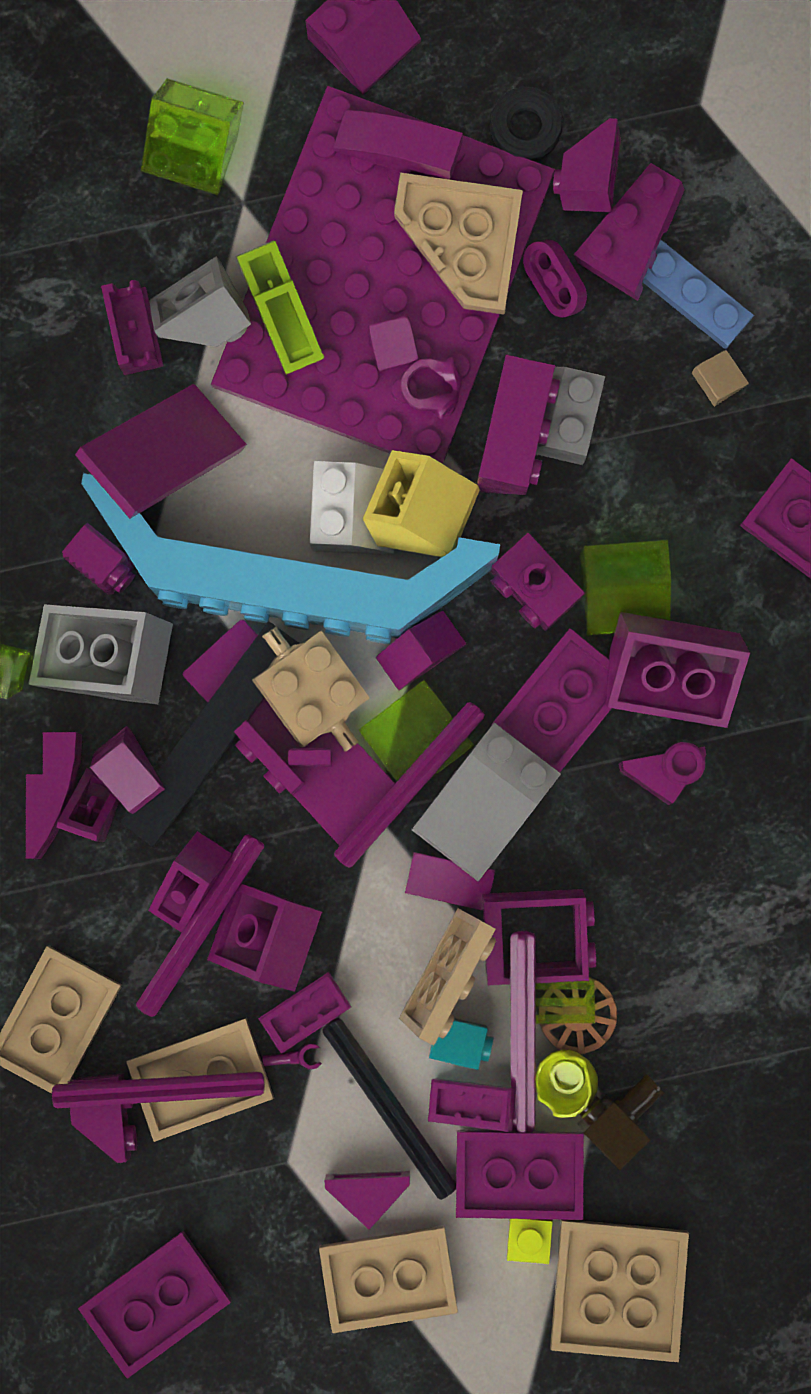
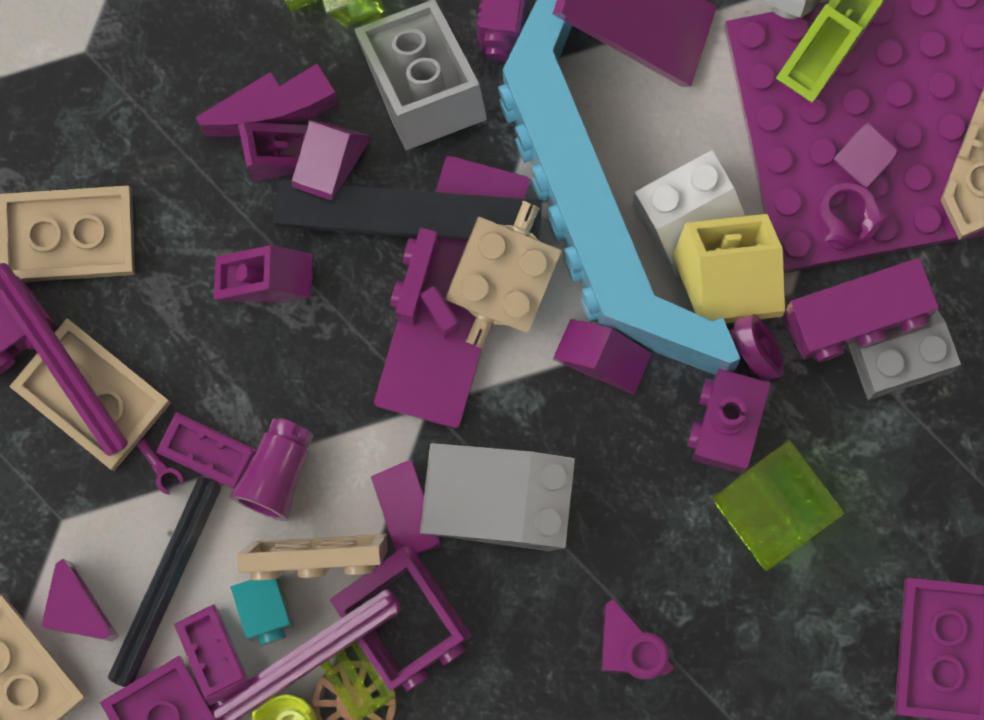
camera: 60 degrees right, 5 degrees down
magenta axle [136,834,264,1017] -> none
magenta slope [207,883,322,992] -> none
magenta axle [334,702,485,868] -> none
clear neon green tile [358,680,474,781] -> none
magenta plate [491,629,612,773] -> none
magenta slope [606,612,750,728] -> none
none -> magenta plant [229,418,314,521]
none -> magenta plate [729,314,784,381]

